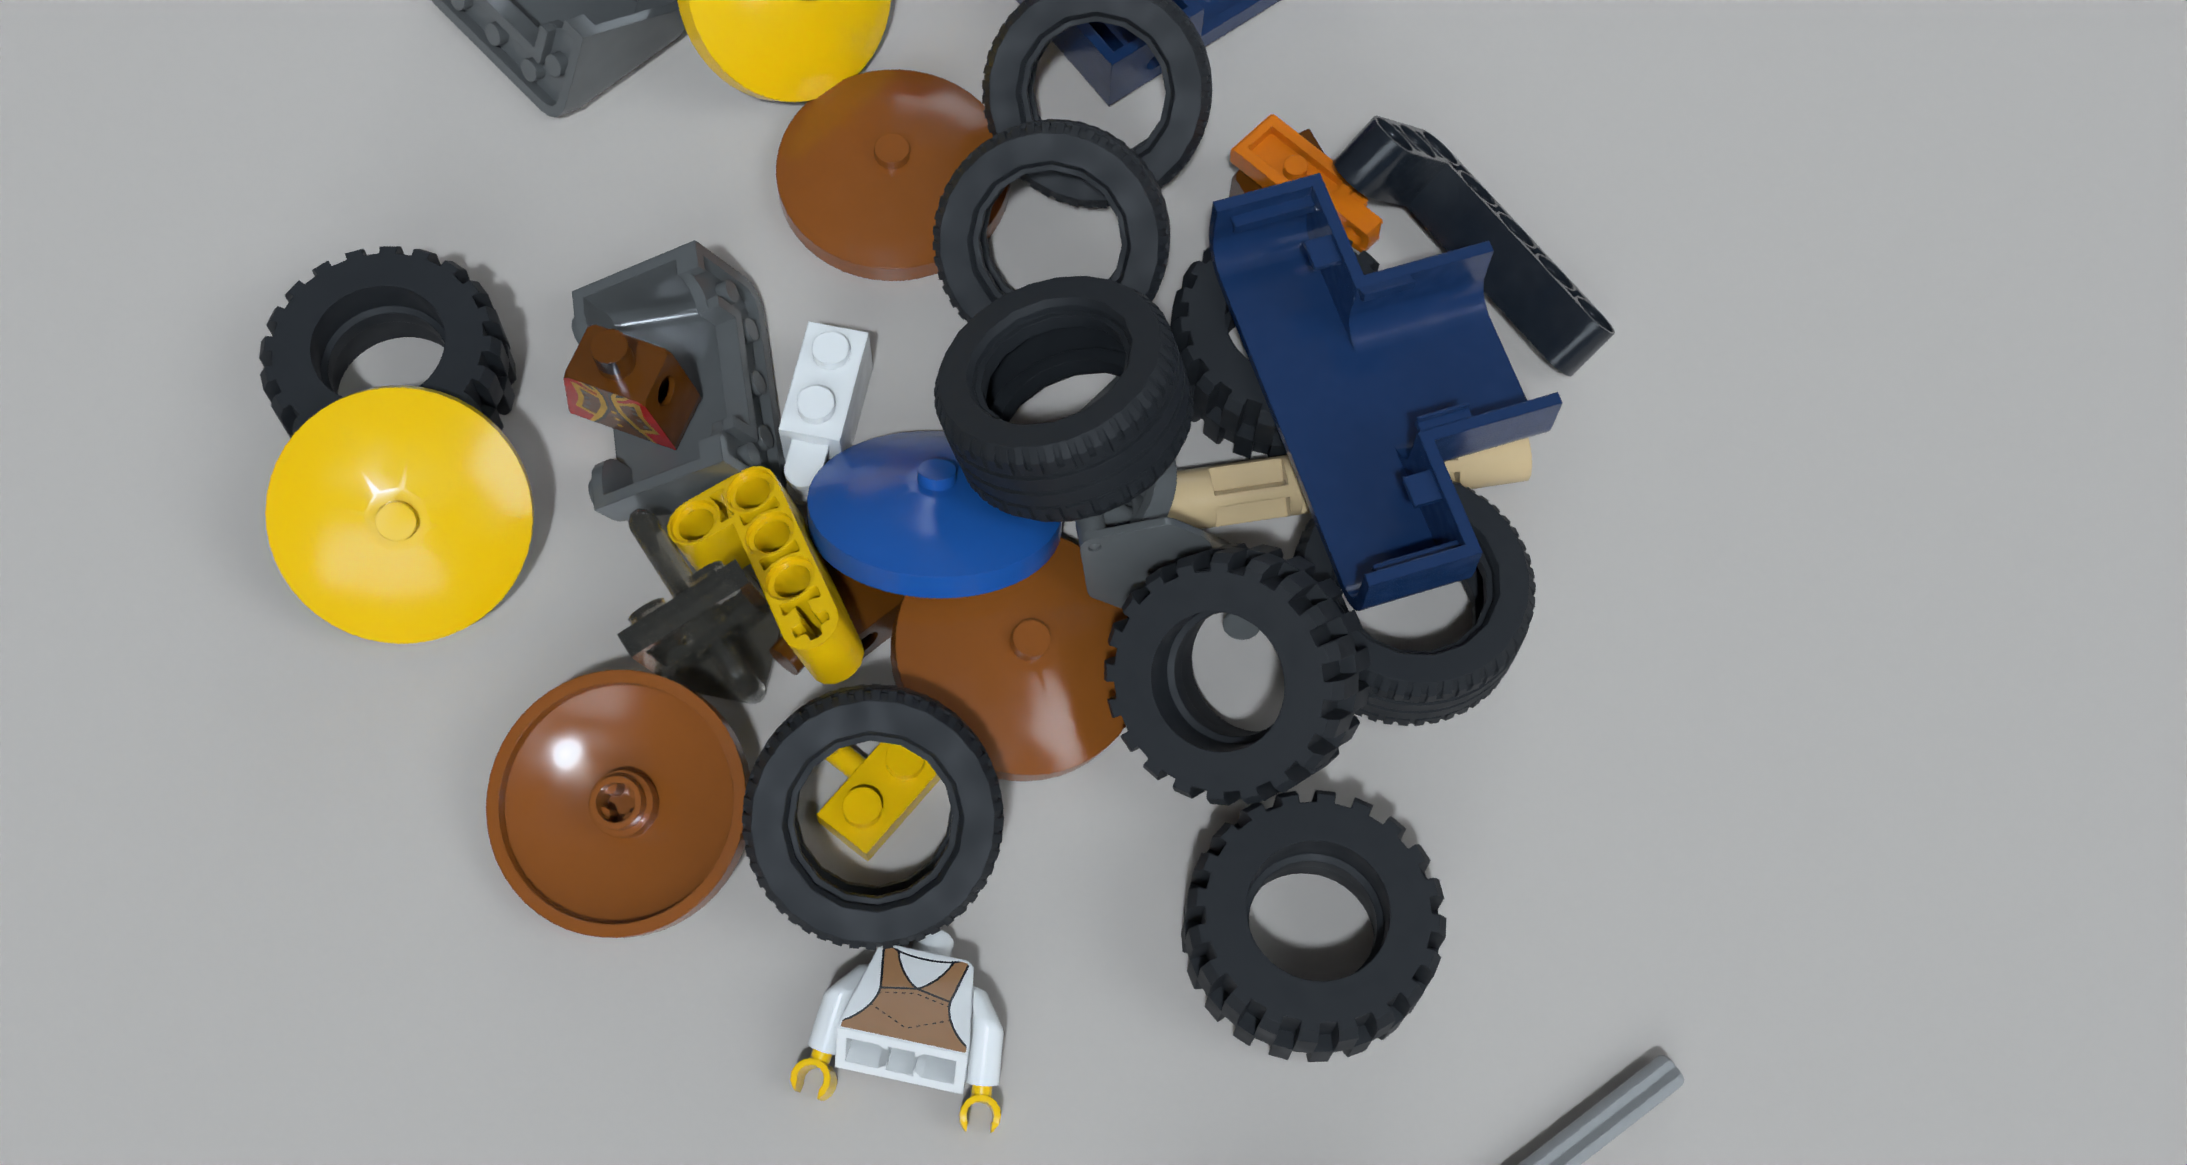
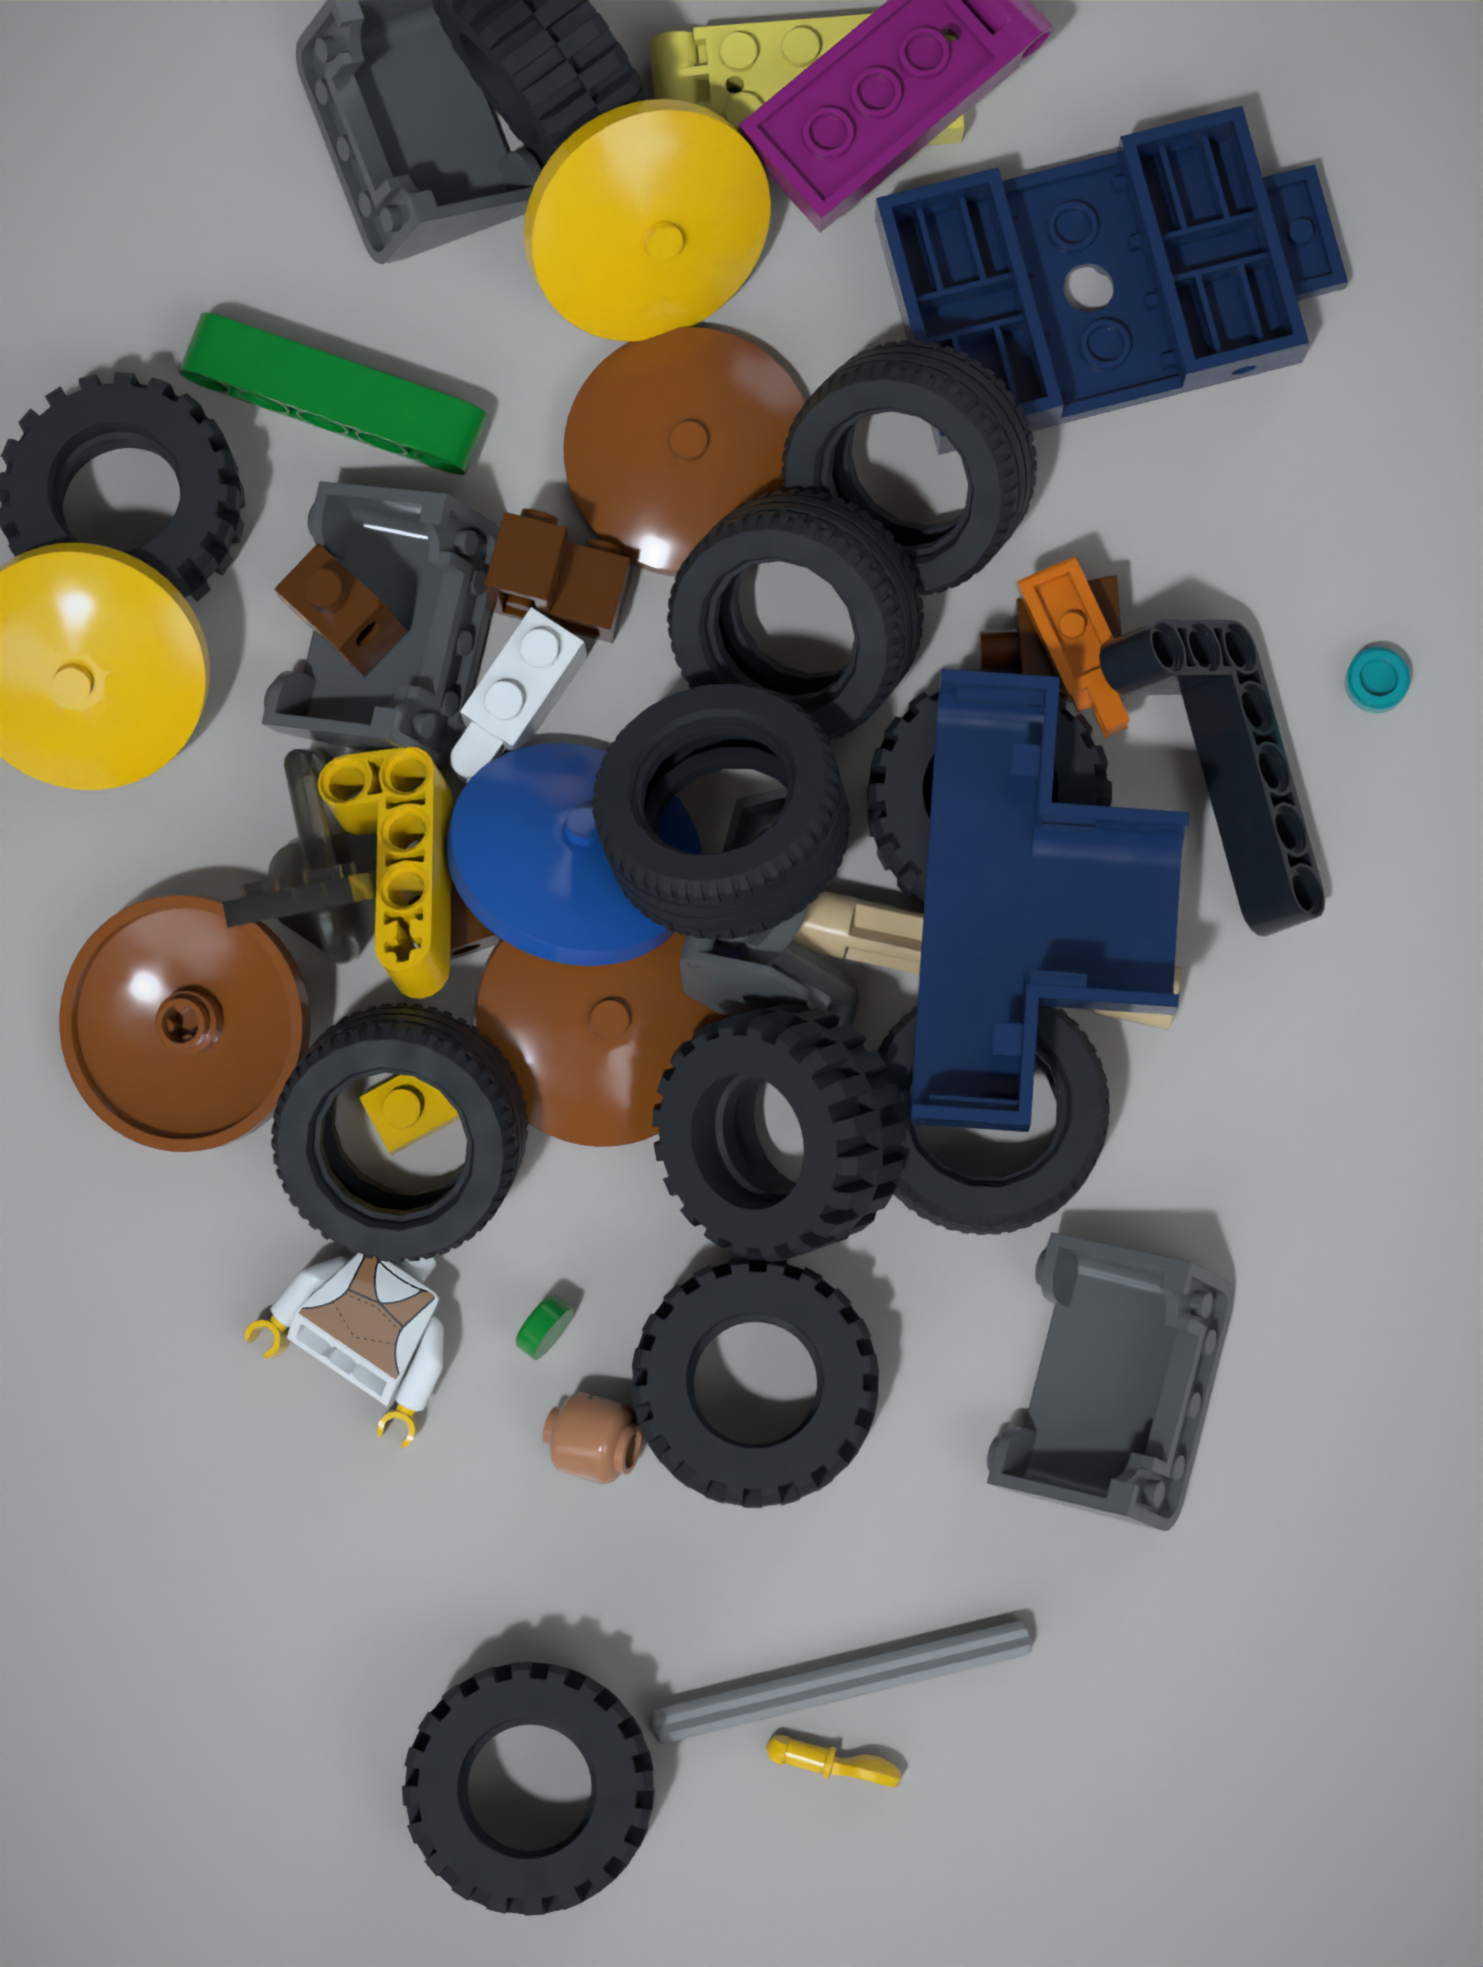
camera: 30 degrees right, 15 degrees up
none -> green beam [178,312,488,475]
none -> reddish brown brick [484,508,632,643]
none -> green tile [516,1295,574,1360]
none -> nougat head [543,1392,644,1484]
none -> dark grey windscreen [987,1232,1233,1531]
none -> teal tile [1345,647,1410,713]

